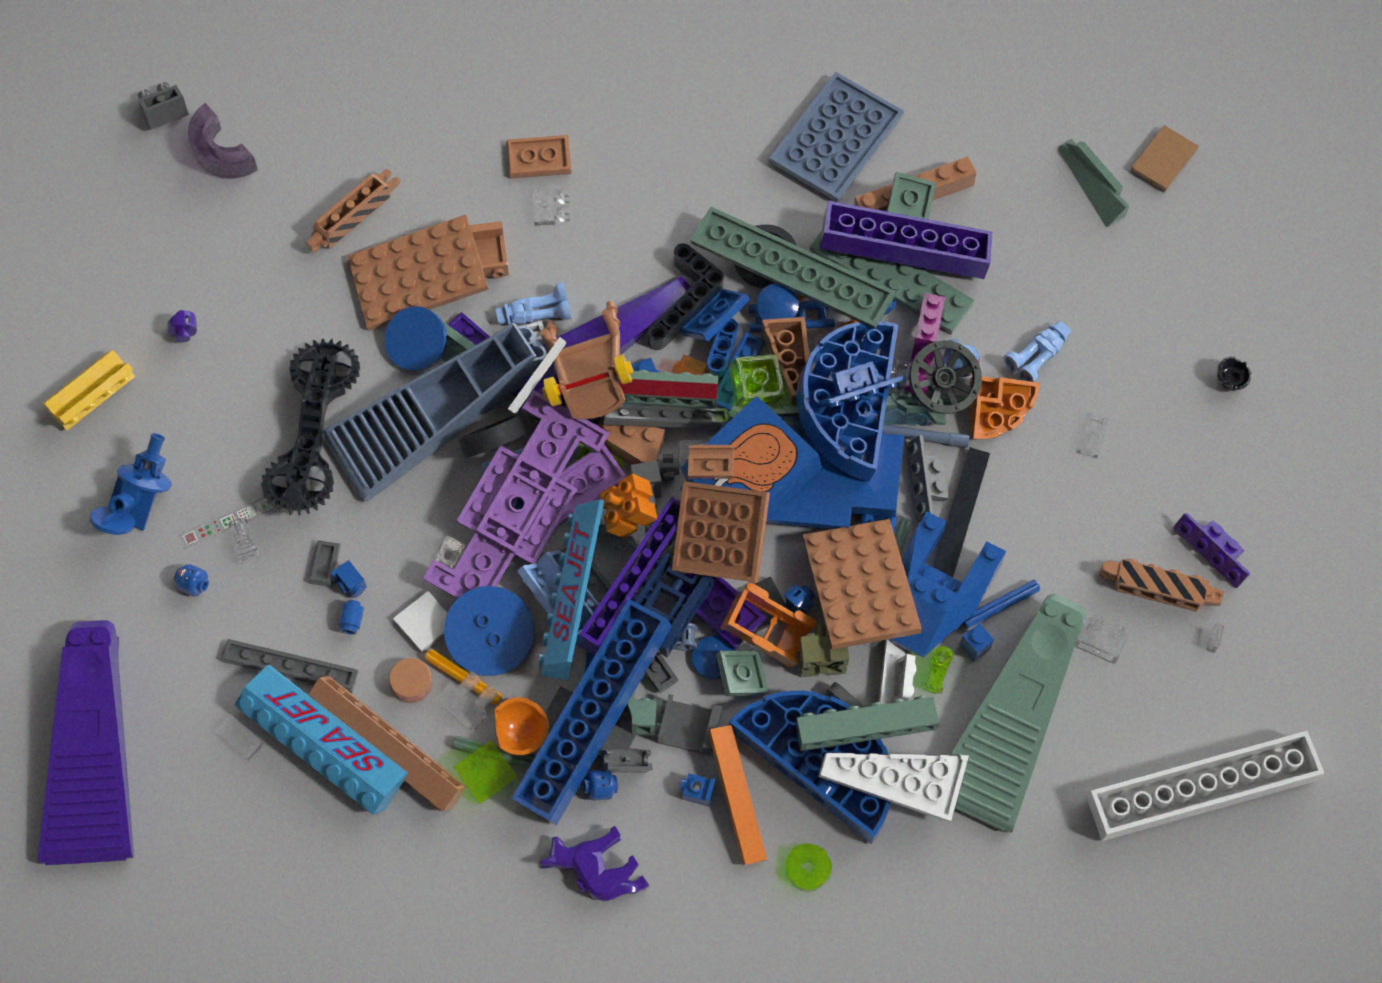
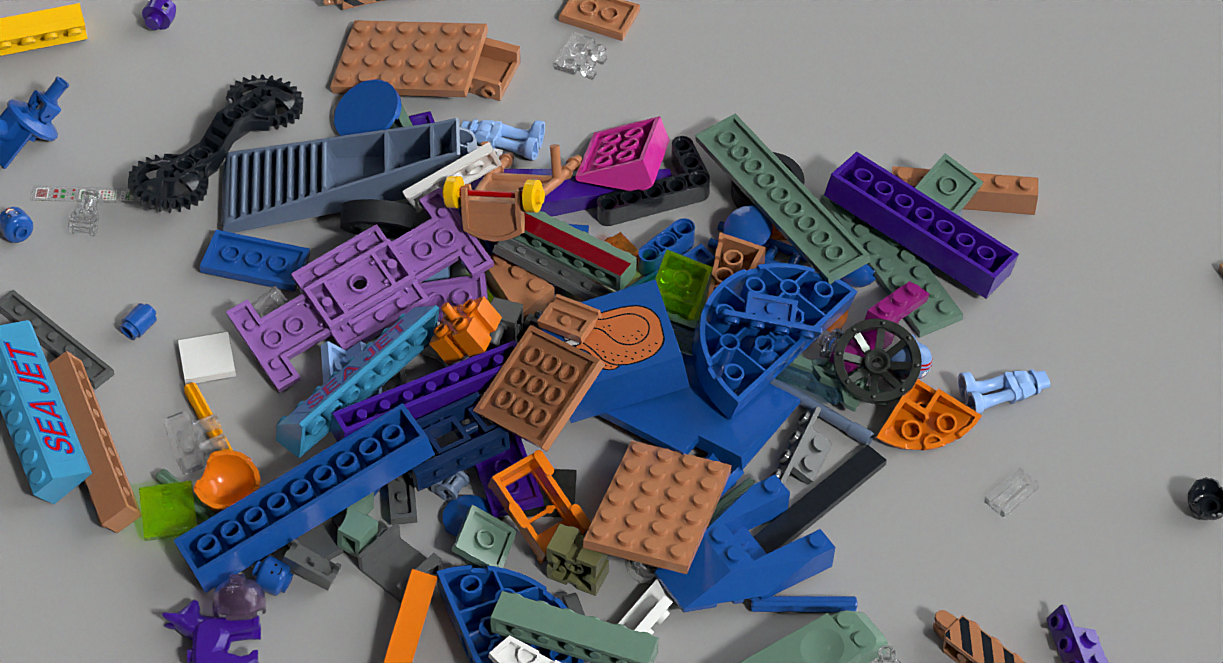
camera: 30 degrees right, 15 degrees down
dark grey tile [309,540,341,587] -> none
blue brick [331,560,367,598] -> none
nougat head [389,658,432,703] -> none
blue plate [444,586,534,676] -> none
blue brick [679,773,716,807] -> none
blue tile [680,289,750,342] -> none
sand blue plate [769,72,904,202] -> none
blue piece [784,584,815,614] -> none
clear neon green connector [923,646,953,694] -> none
blue brick [959,623,994,661] -> none
sand green wedge [1058,139,1129,227] -> none
none -> blue plate [200,229,310,292]
none -> clear purple cylinder [212,574,267,621]
none -> dark pink slope [575,116,670,191]

